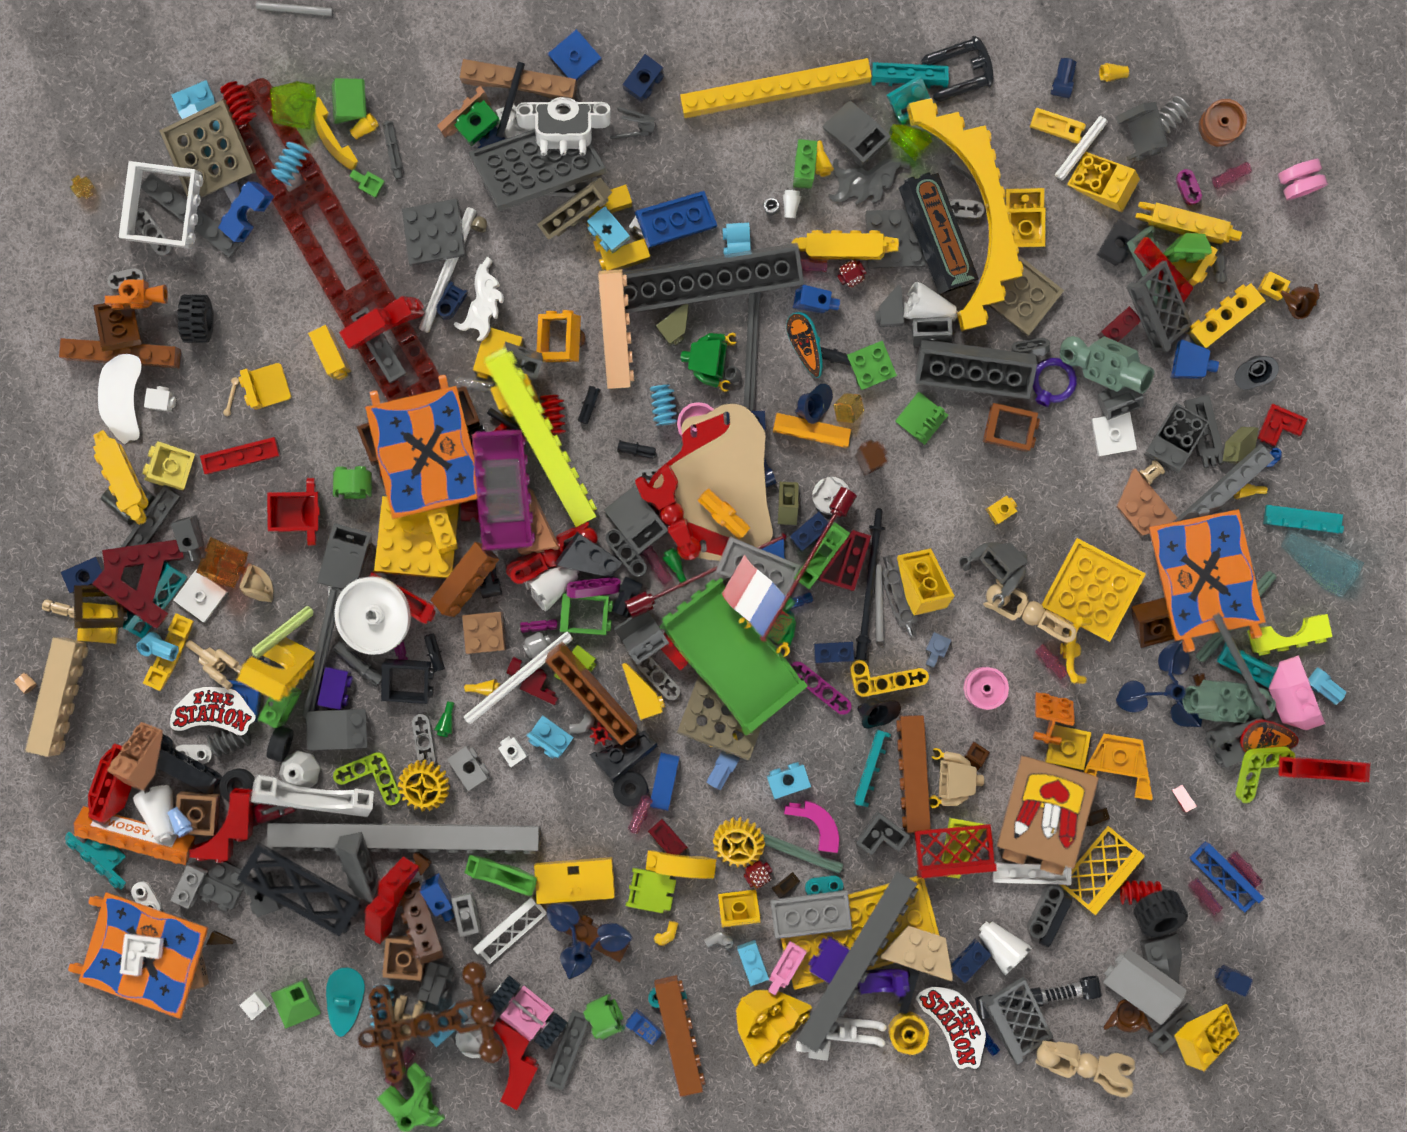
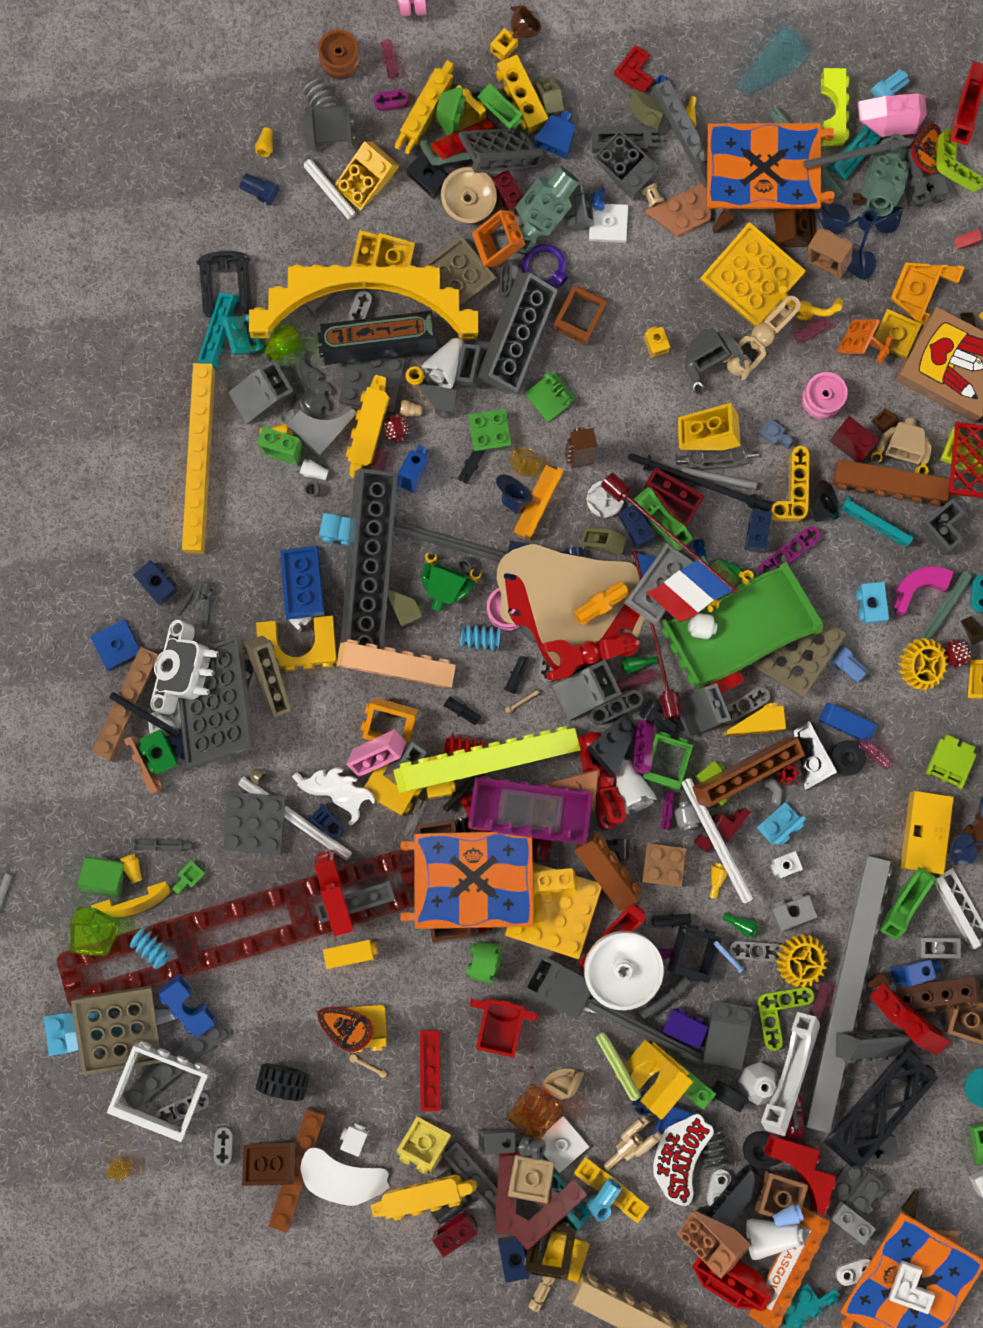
camera: 80 degrees left, 5 degrees down
orange brick [105,280,168,310] -> none
red piece [220,81,257,126] -> none
medium azure brick [587,206,630,254] -> none
yellow arch [646,850,716,879] -> none
dark red plate [648,818,688,855] -> none
shield [786,312,823,378] -> none
yellow plate [1029,107,1086,144] -> none
black piece [1234,356,1279,390] -> none
teal hinge [1263,505,1344,534] -> none
none -> light grey arch [283,406,357,455]
none -> shield [317,1007,373,1052]
none -> bright pink brick [346,729,407,777]
none -> tan piece [399,400,423,418]
none -> yellow cone [405,366,424,388]
none -> dark red window [432,1209,478,1258]
none -> tan dish [441,167,497,224]
none -> orange window [472,210,525,267]
none -> bright green arch [477,83,523,129]
none -> tan hinge [505,689,541,714]
none -> tan plate [508,1155,555,1204]
none -> dark grey wheel [519,1135,546,1160]
none -> olive slope [534,76,564,115]
none -> blue arm [593,188,606,211]
none -> white head [688,613,717,640]
none -> reddish brown slope [712,210,735,233]
none -> light blue piece [714,941,744,973]
none -> medium nougat brick [808,228,853,279]
none -> clear pink pin [809,982,833,1023]
none -> dark red brick [829,416,879,463]

